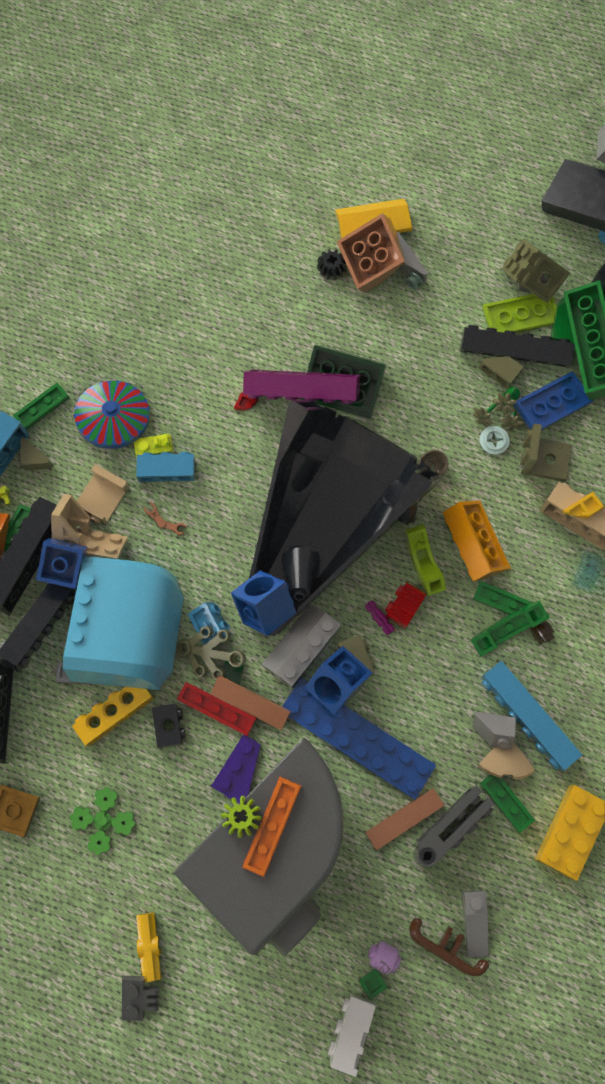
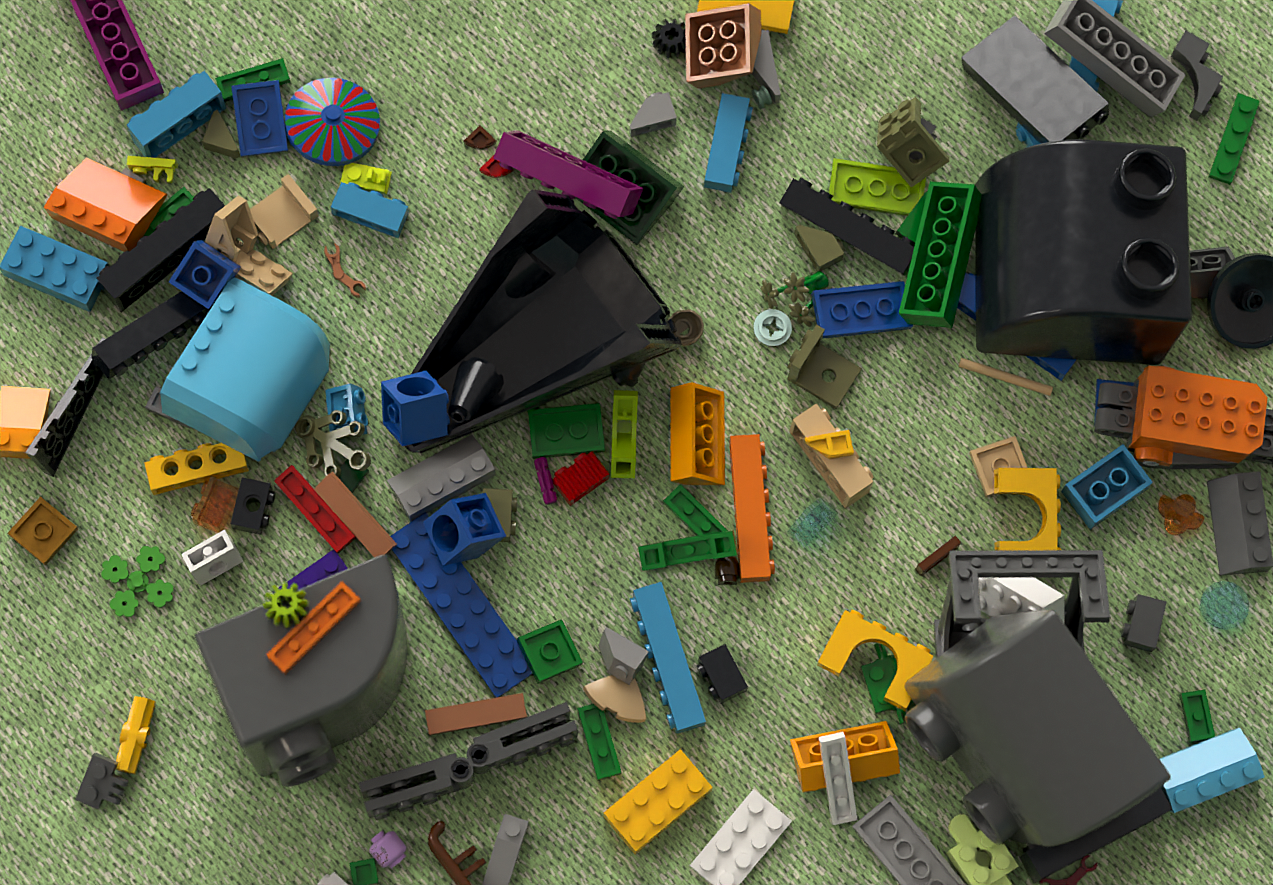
camera: 15 degrees right, 0 degrees up
none -> white brick [181,530,243,586]
none -> clear orange bracket [191,475,239,533]
none -> blue plate [231,80,288,157]
none -> dark grey hinge [358,753,475,820]
none -> reddish brown tile [463,125,497,149]
none -> green plate [517,619,583,684]
none -> green plate [528,403,605,459]
none -> light grey slope [629,92,677,137]
none -> black brick [696,644,748,704]
none -> dark azure brick [704,93,753,193]
none -> orange brick [729,434,775,583]

